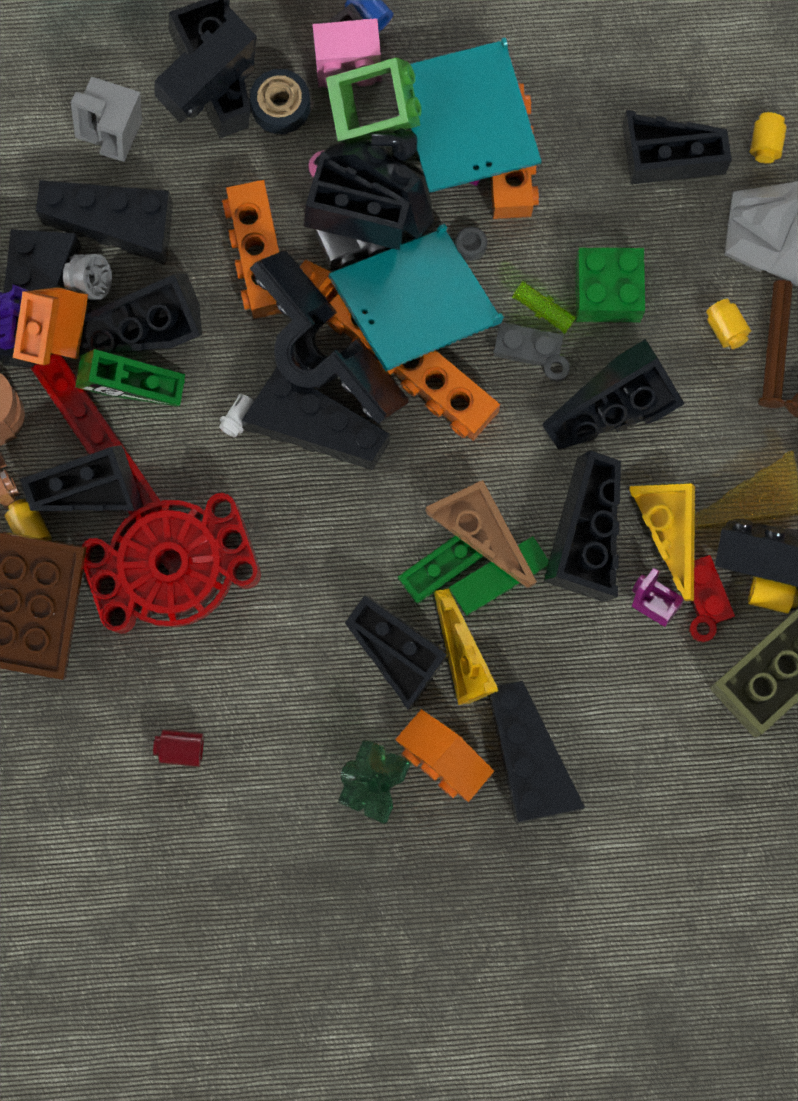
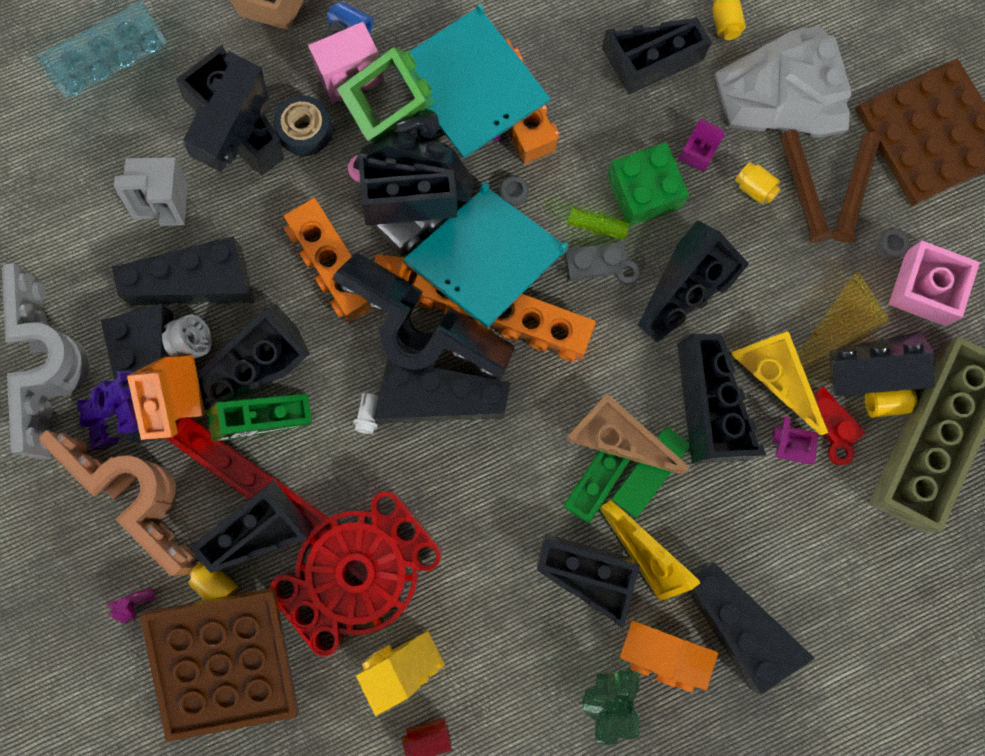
camera: 25 degrees left, 0 degrees up
none -> yellow wedge [356,631,445,716]
none -> magenta bracket [678,119,726,172]

